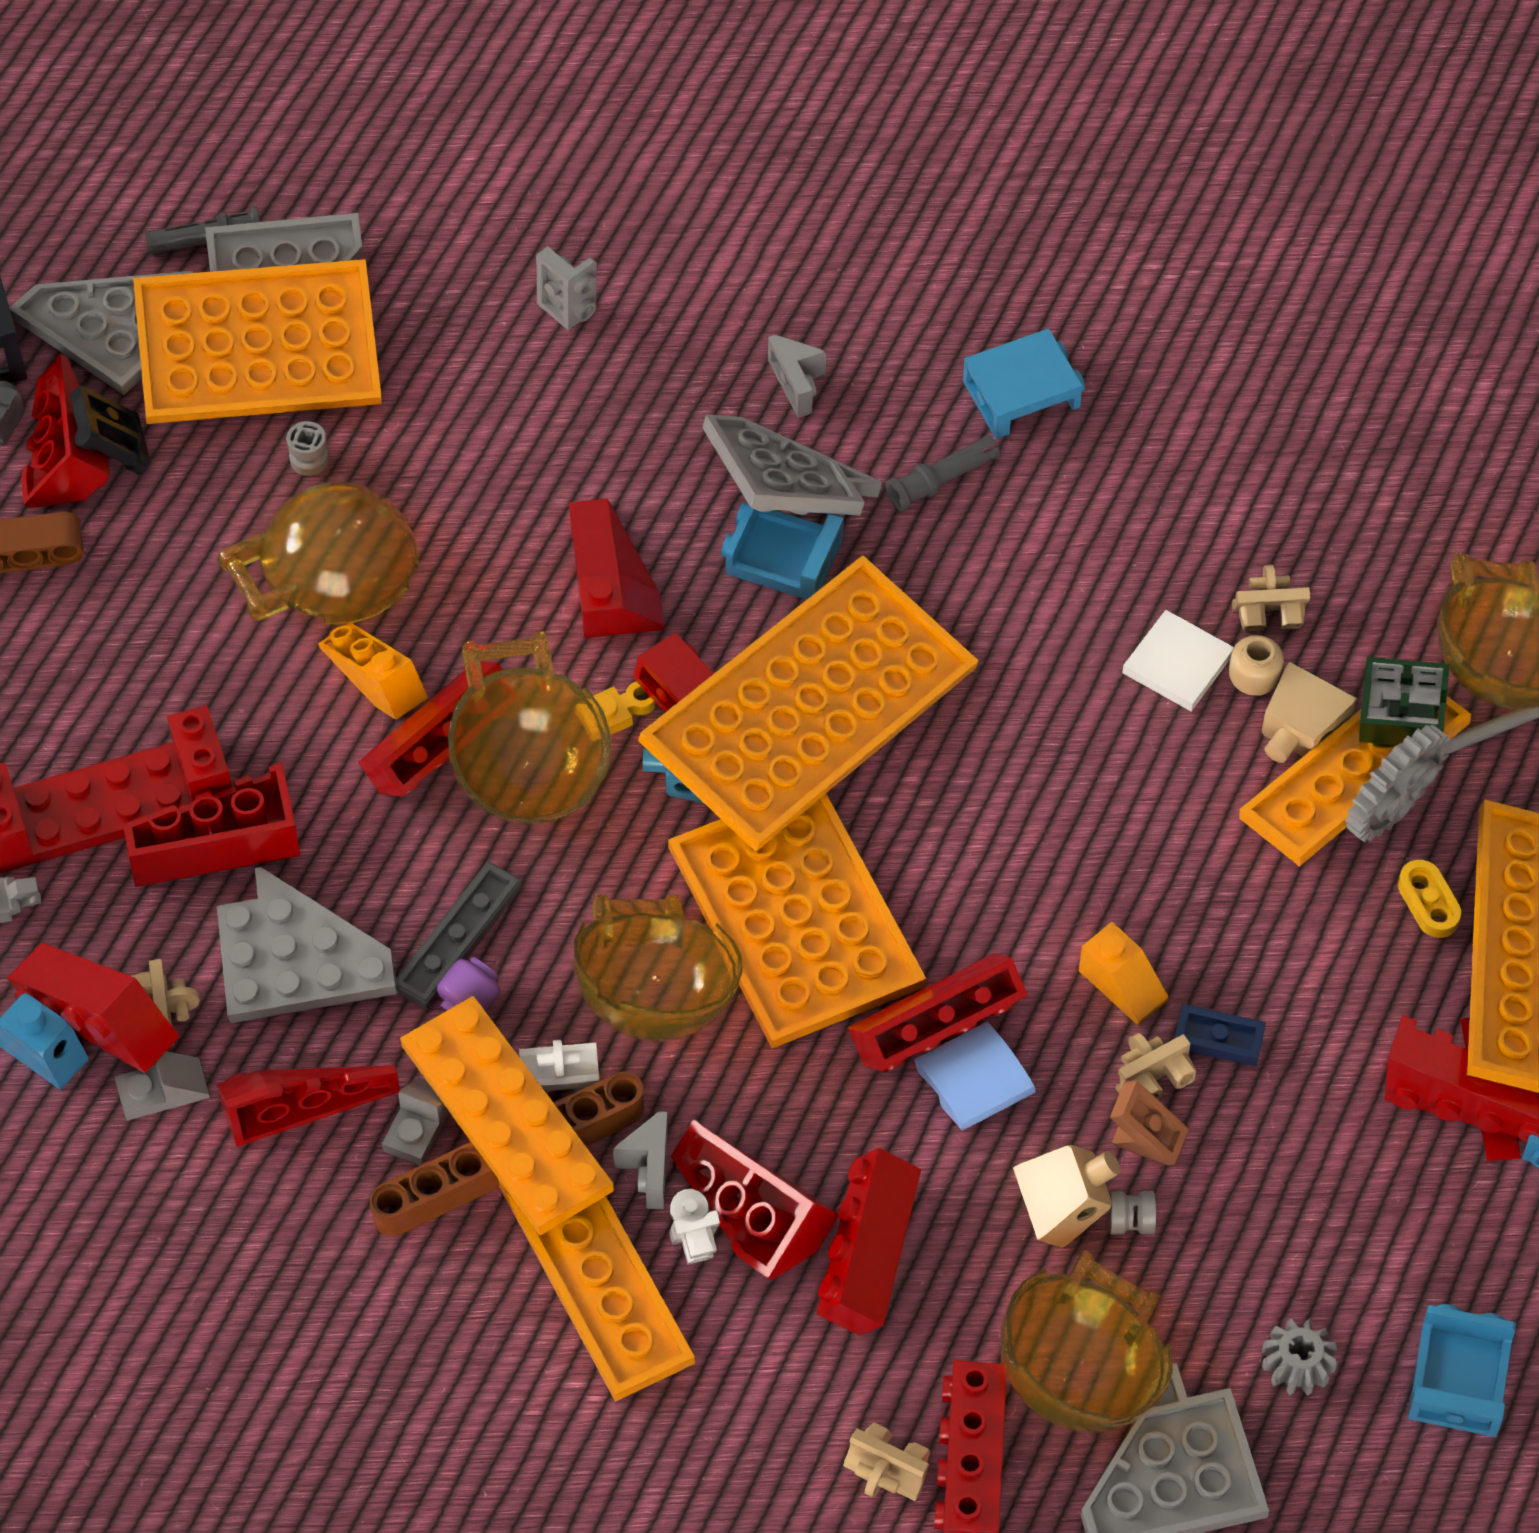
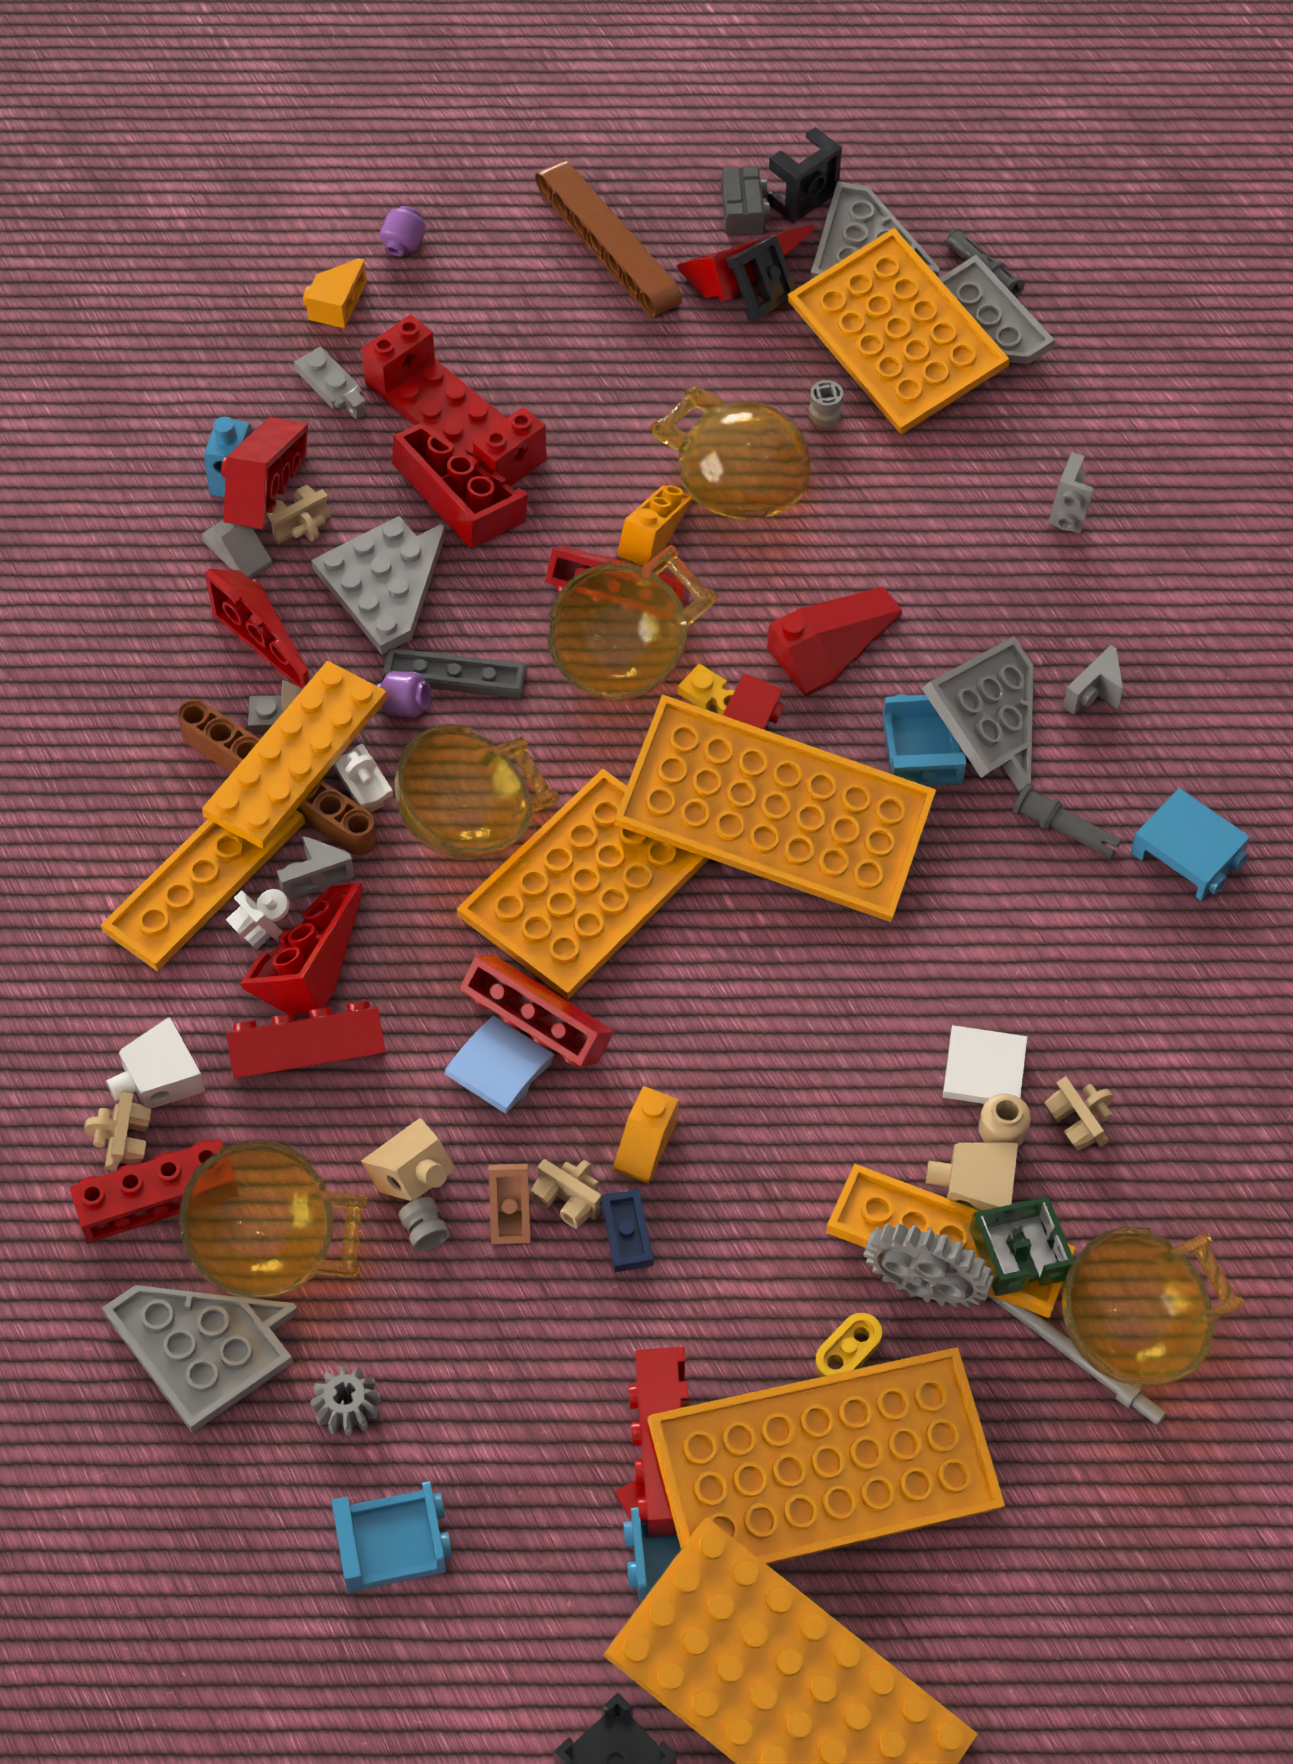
camera: 65 degrees right, 0 degrees up
none -> white torso [106,1018,205,1109]

